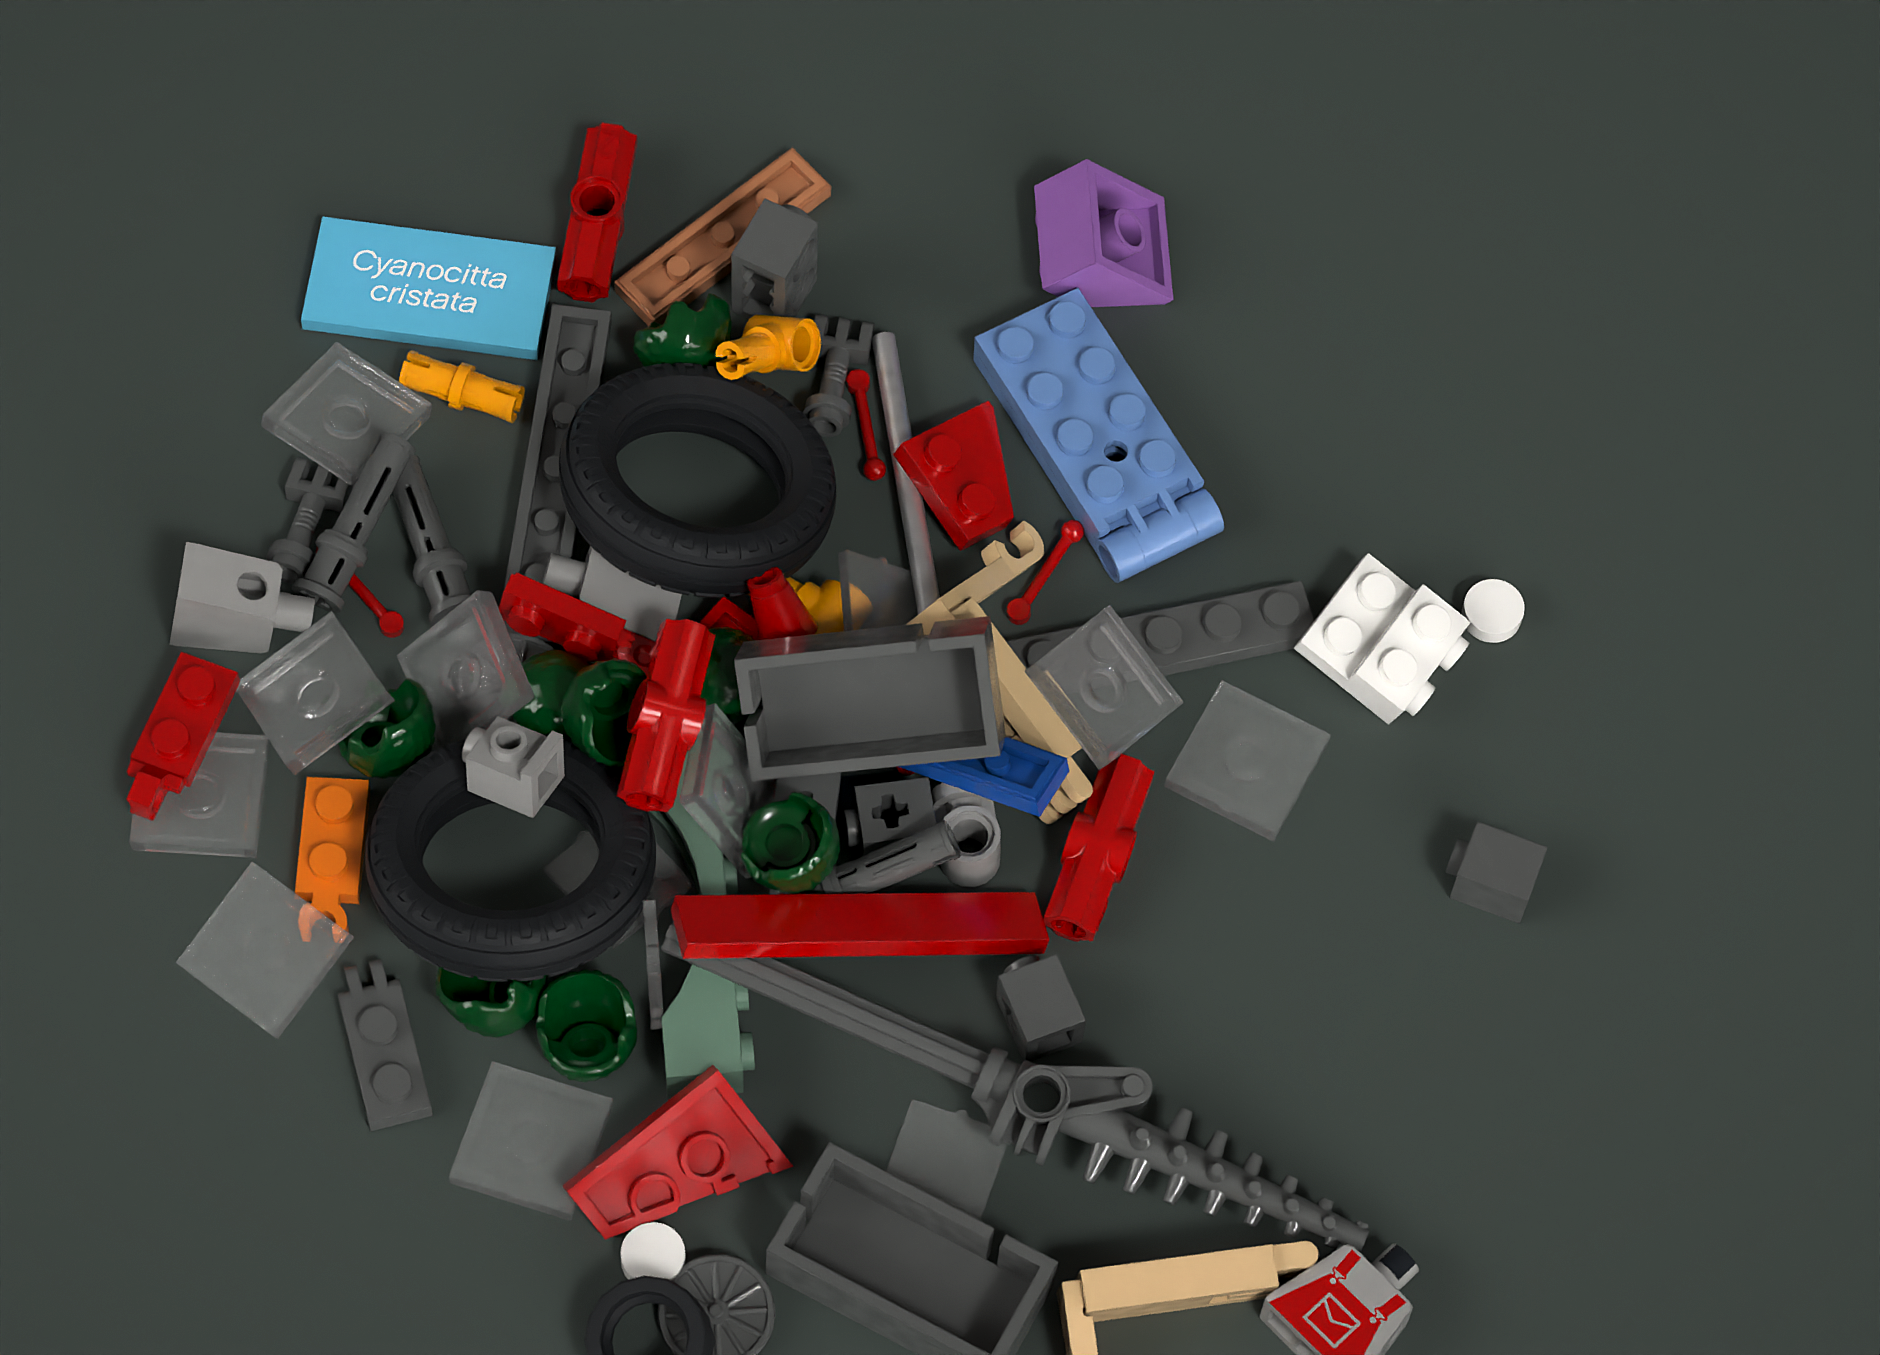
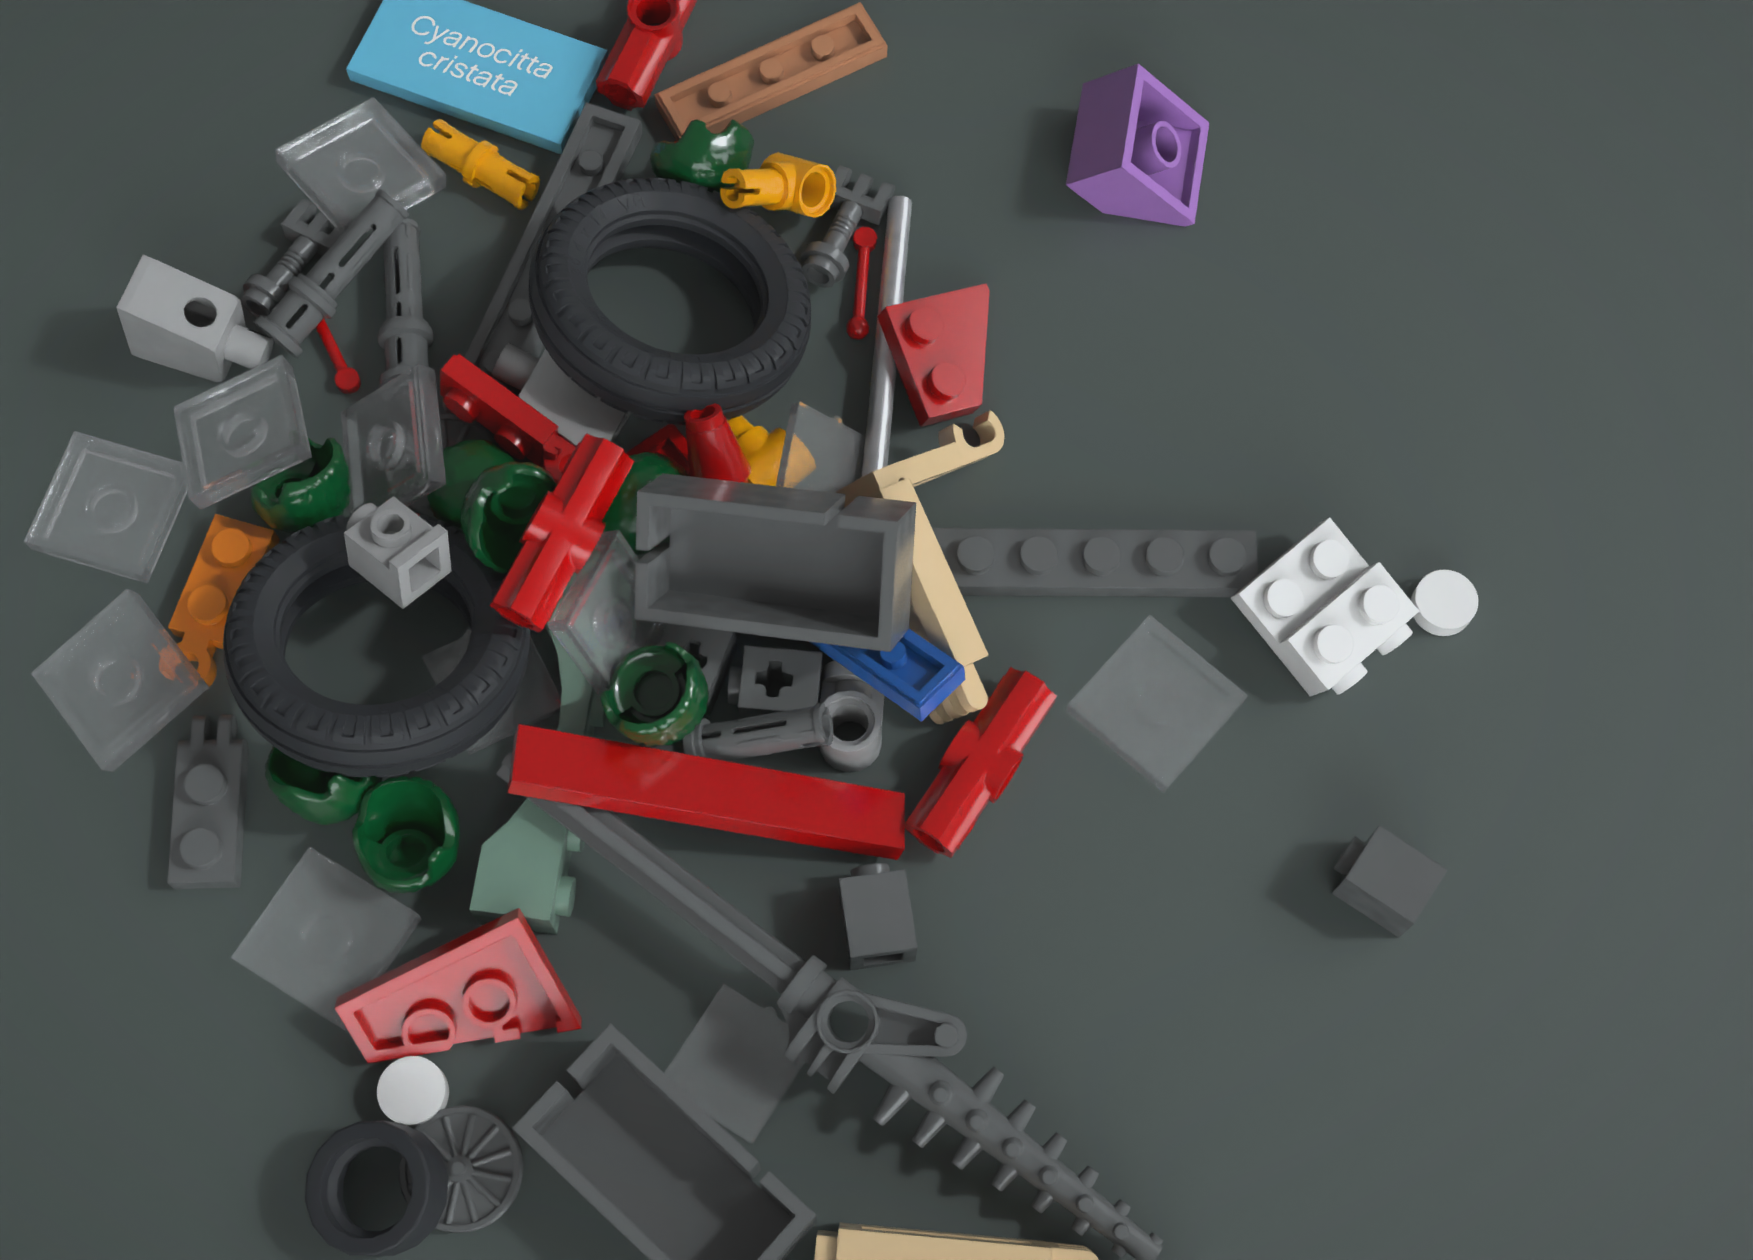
camera: 15 degrees right, 5 degrees up
red hinge [126,652,240,821] -> none
clear piece [643,900,663,1029] -> none
dark grey brick [731,198,818,319] -> none
medium blue hinge [973,288,1224,583] -> none
red hinge [1007,519,1084,625] -> none
clear tile [1025,605,1184,770] -> none

